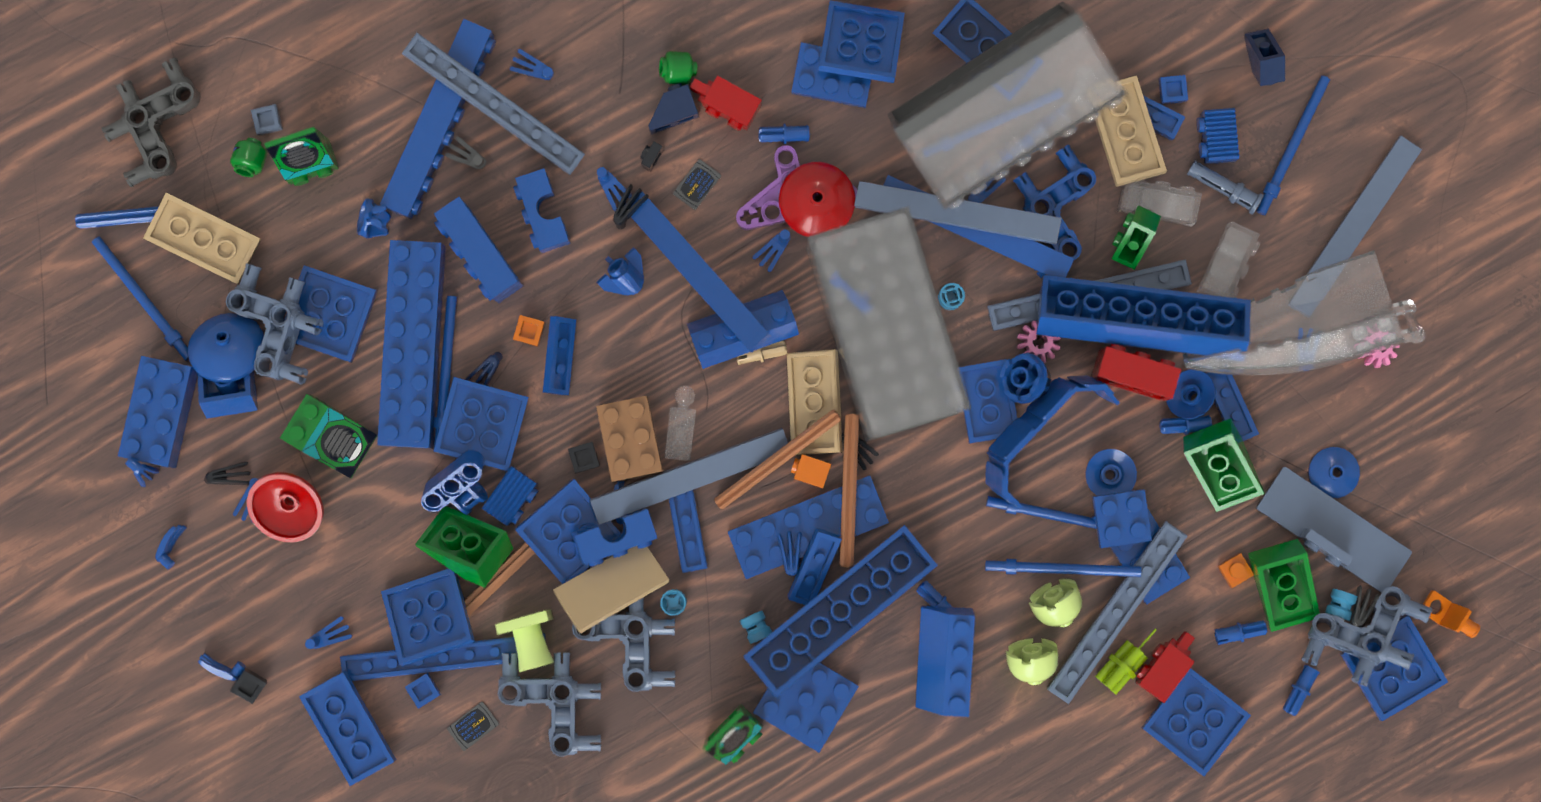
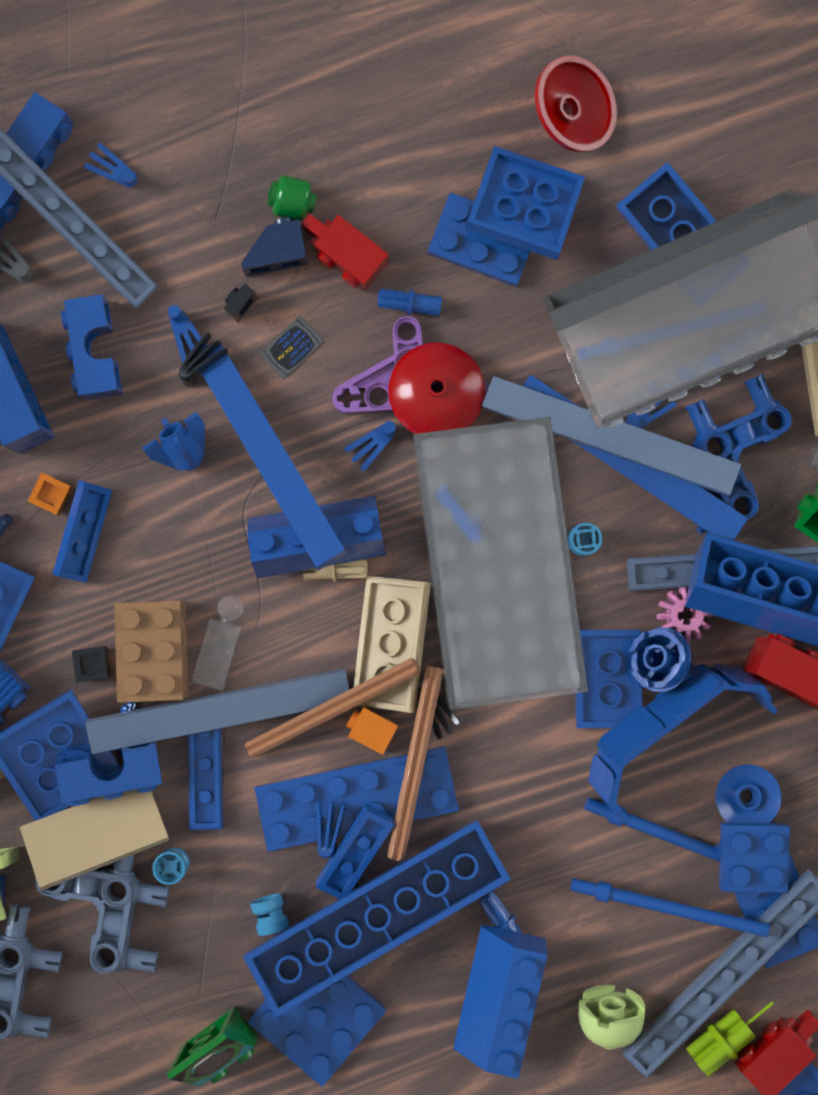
camera: 10 degrees right, 0 degrees up
yellowish green cylinder [1029,579,1082,627] -> none

